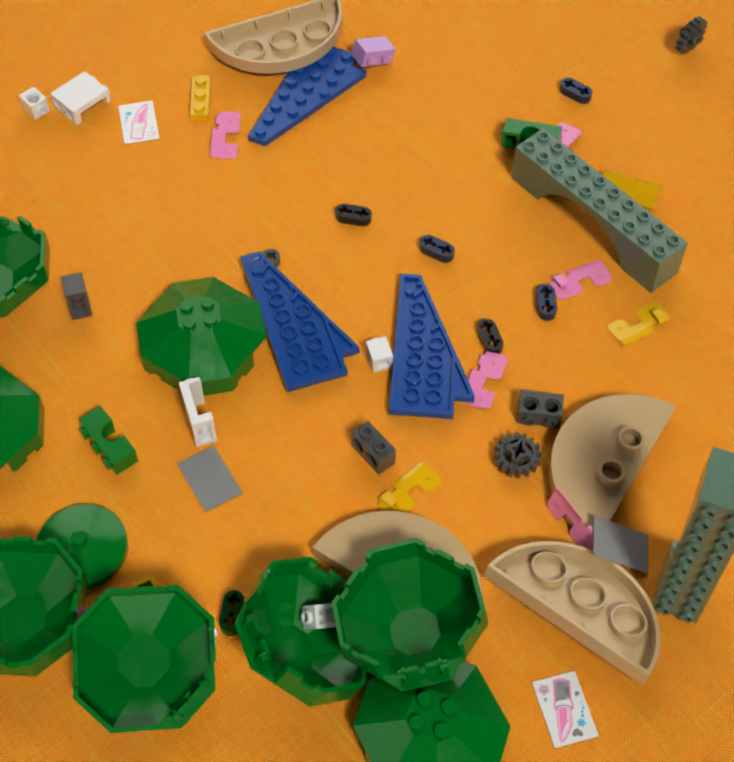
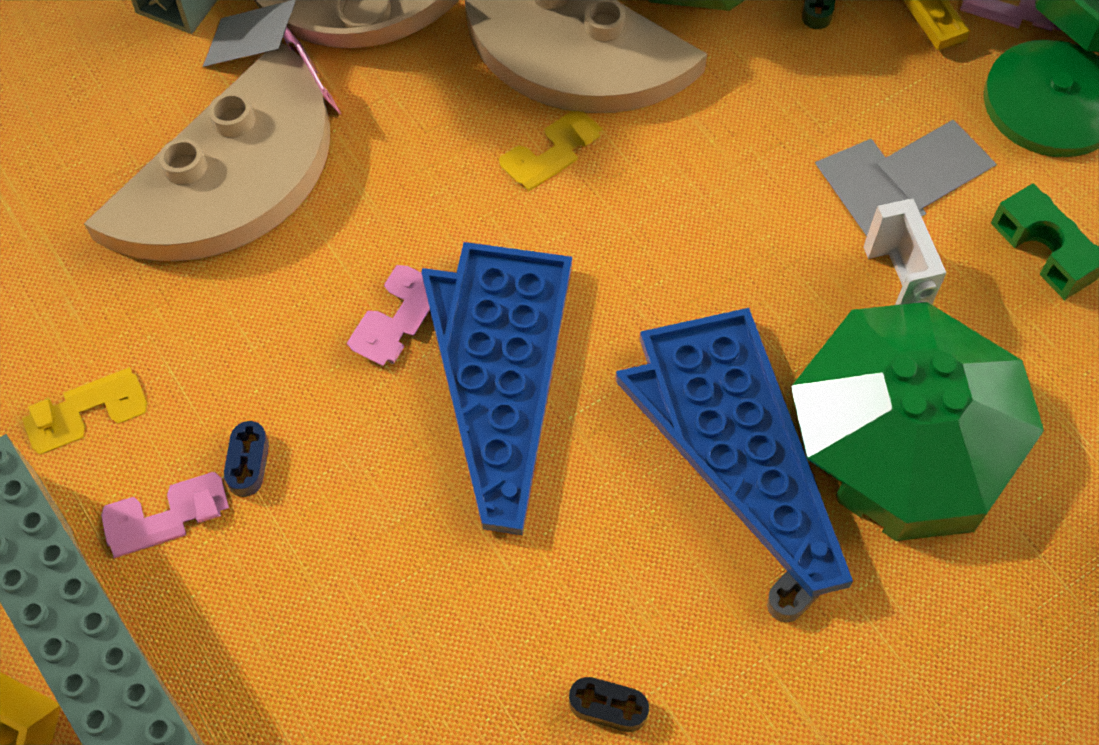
camera: 175 degrees left, 5 degrees up
dark grey brick [351,421,396,475] -> none
white brick [366,336,393,373] -> none
dark blue beam [419,235,455,263] -> none
black beam [477,319,503,354] -> none
dark grey gear [494,432,542,479] -> none
dark grey brick [517,390,564,428] -> none
none -> light grey sticker [876,120,997,210]

